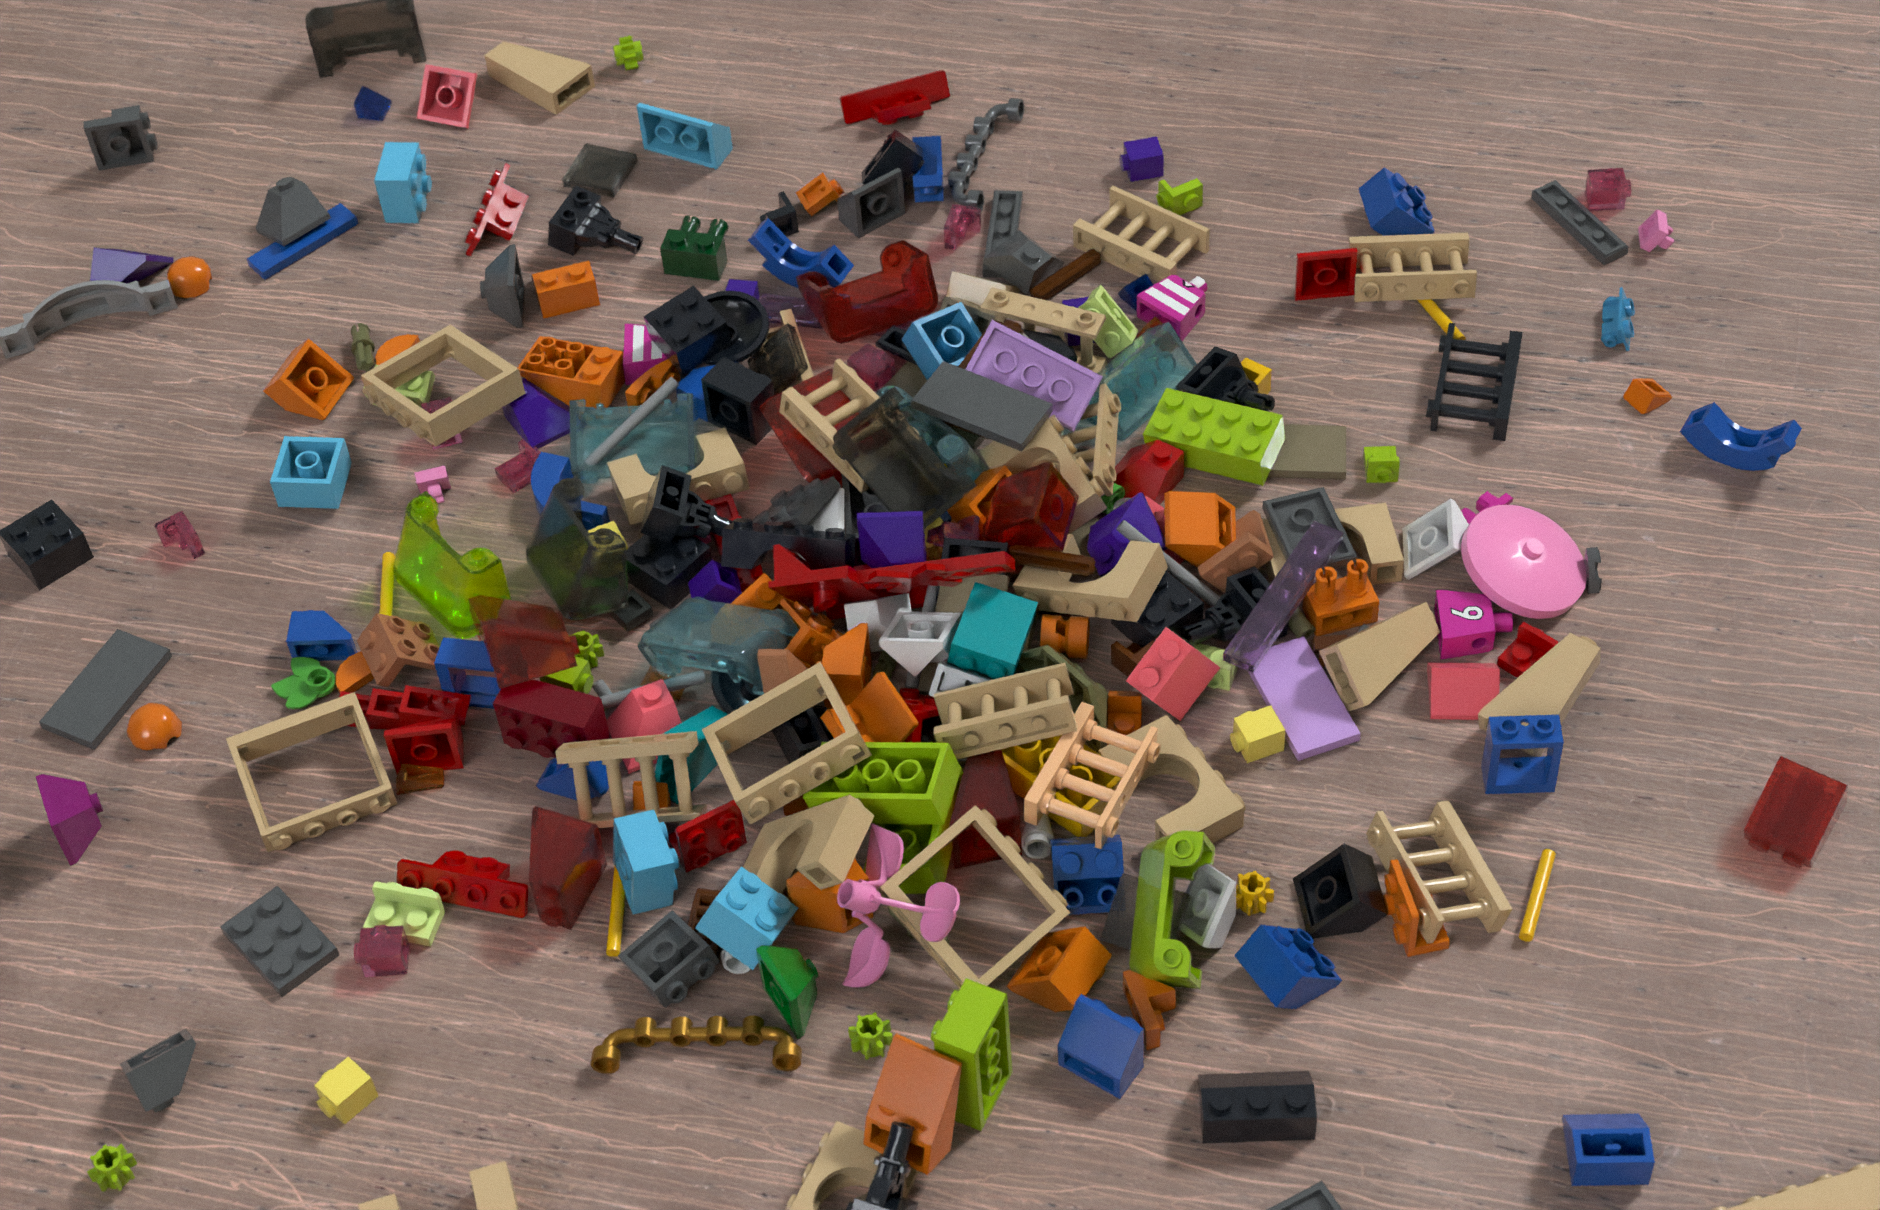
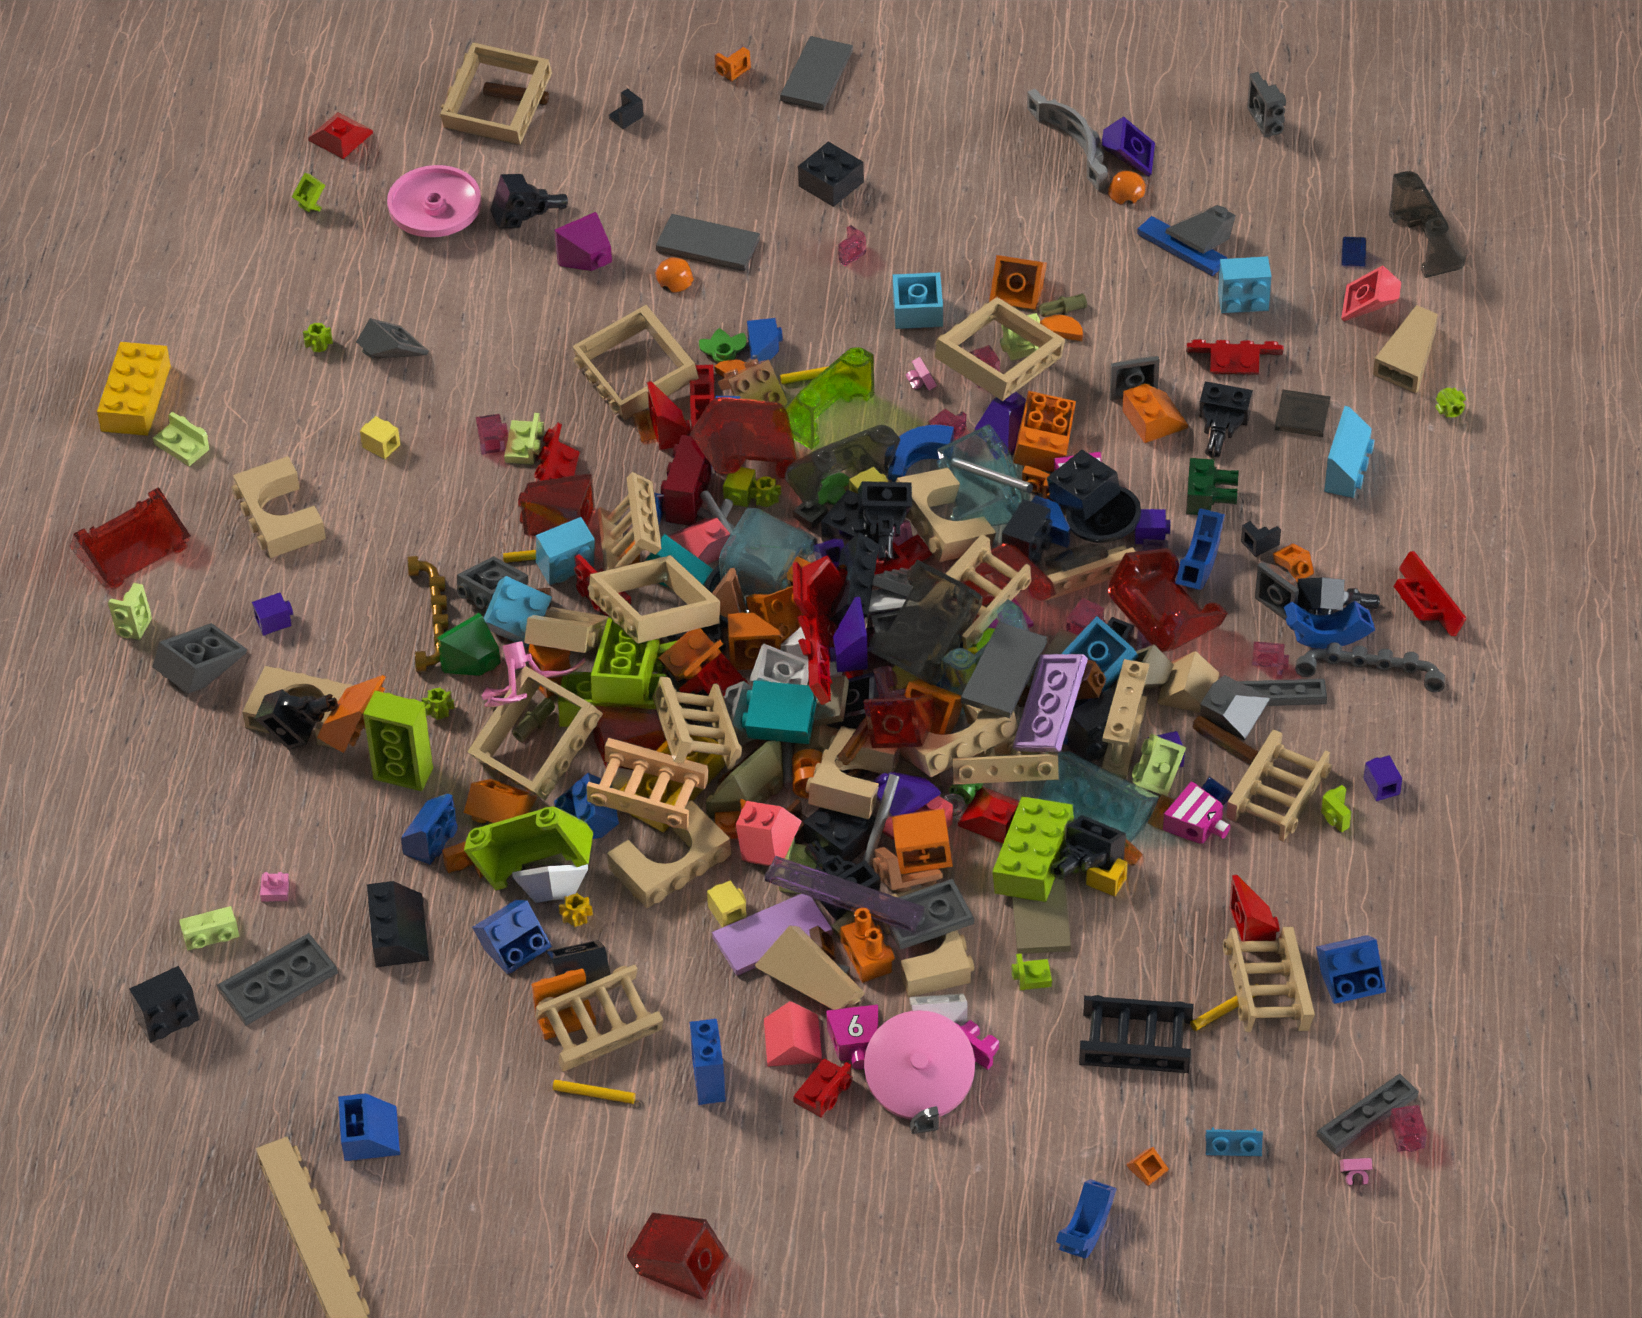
camera: 80 degrees right, 0 degrees up
dark grey plate [220,886,339,997] -> none
tan slope [1478,633,1601,757] -> none

